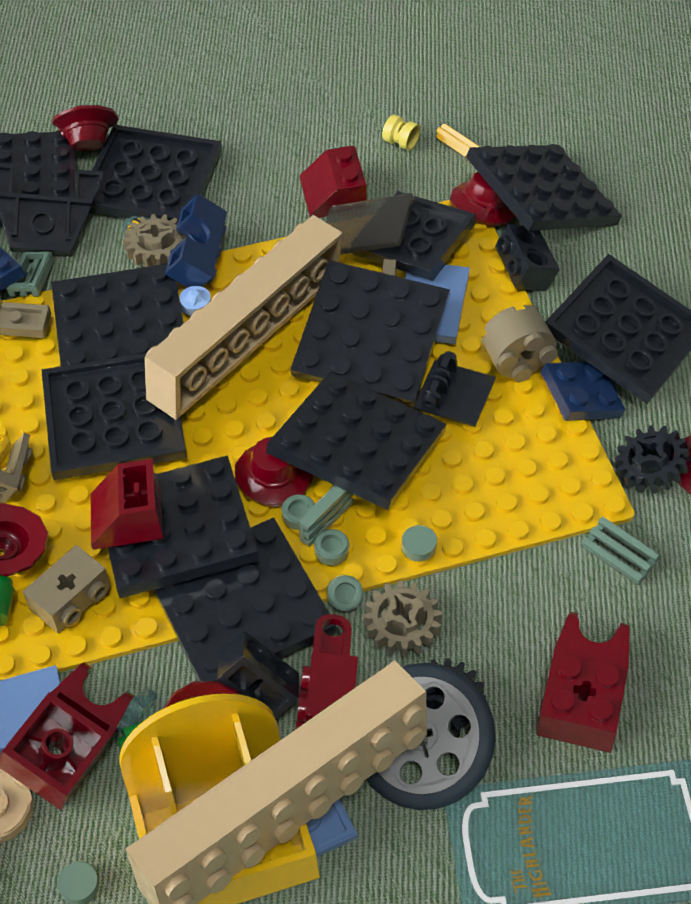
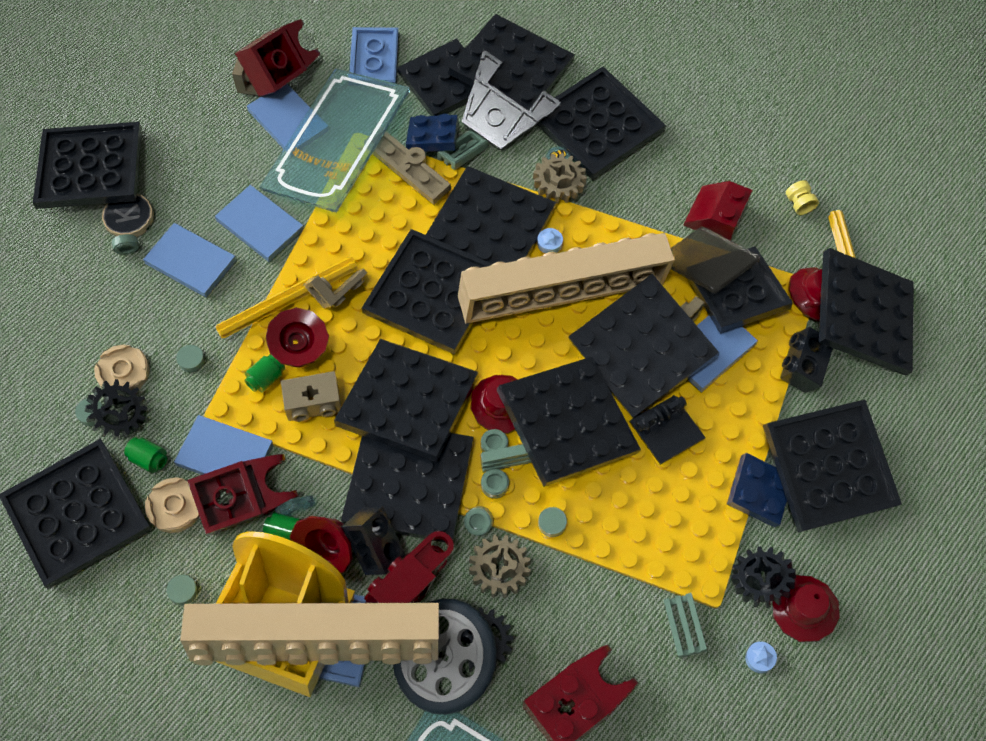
camera: 35 degrees right, 10 degrees up
dark red hat [52,105,119,152] -> none
dark red slope [90,458,163,550] -> none
dark blue arch [165,193,227,288] -> none
dark tan brick [481,305,558,382] -> none

